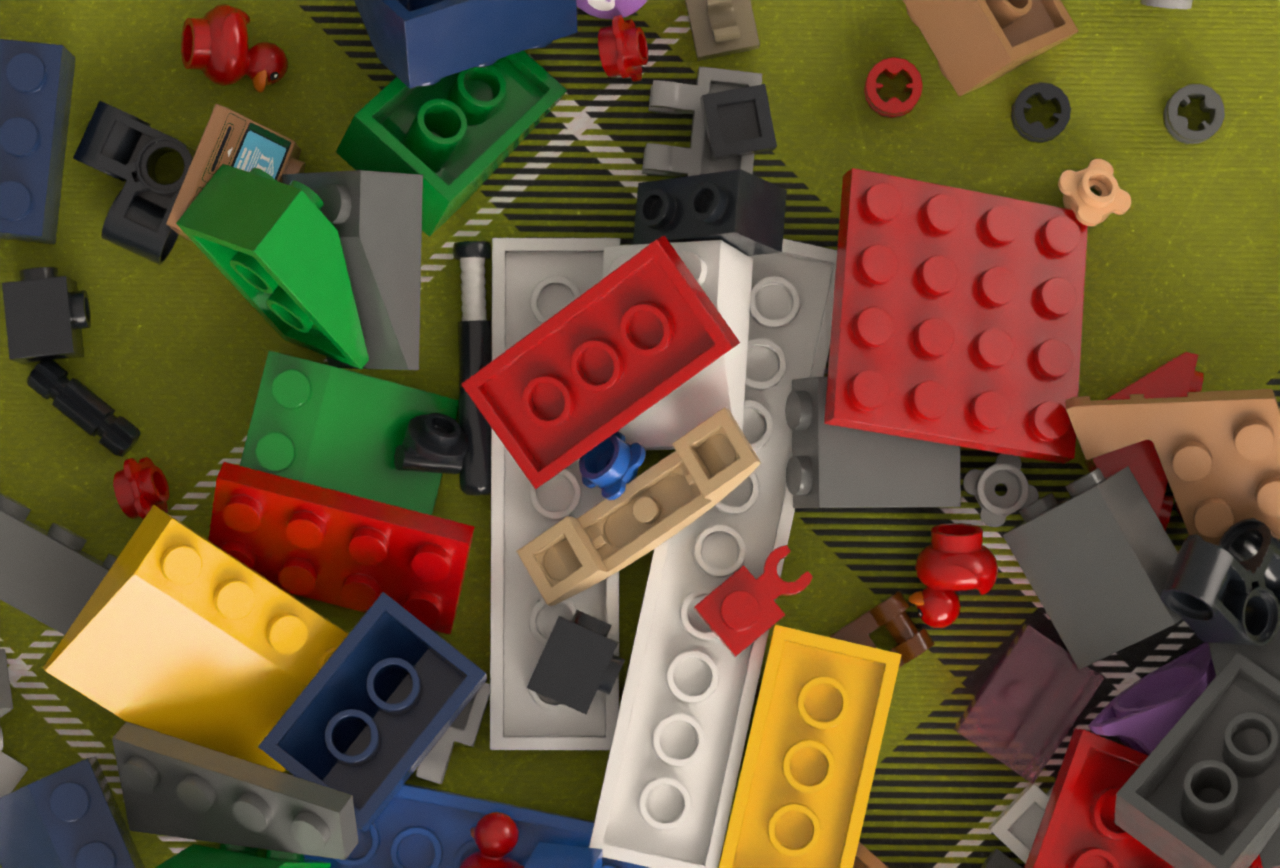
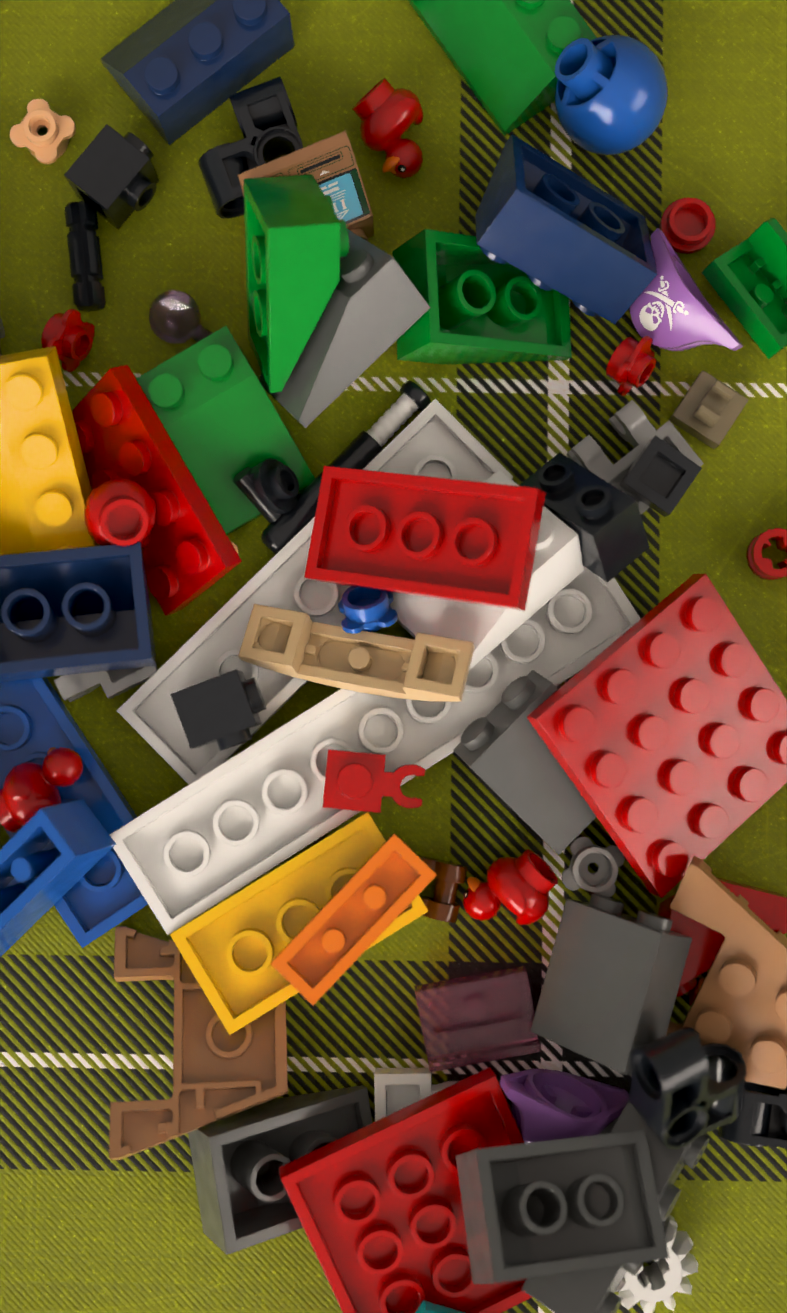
camera: 45 degrees right, 0 degrees up
none -> red animal [84,478,156,546]
none -> piece [149,290,213,344]
none -> orange plate [270,833,437,1005]

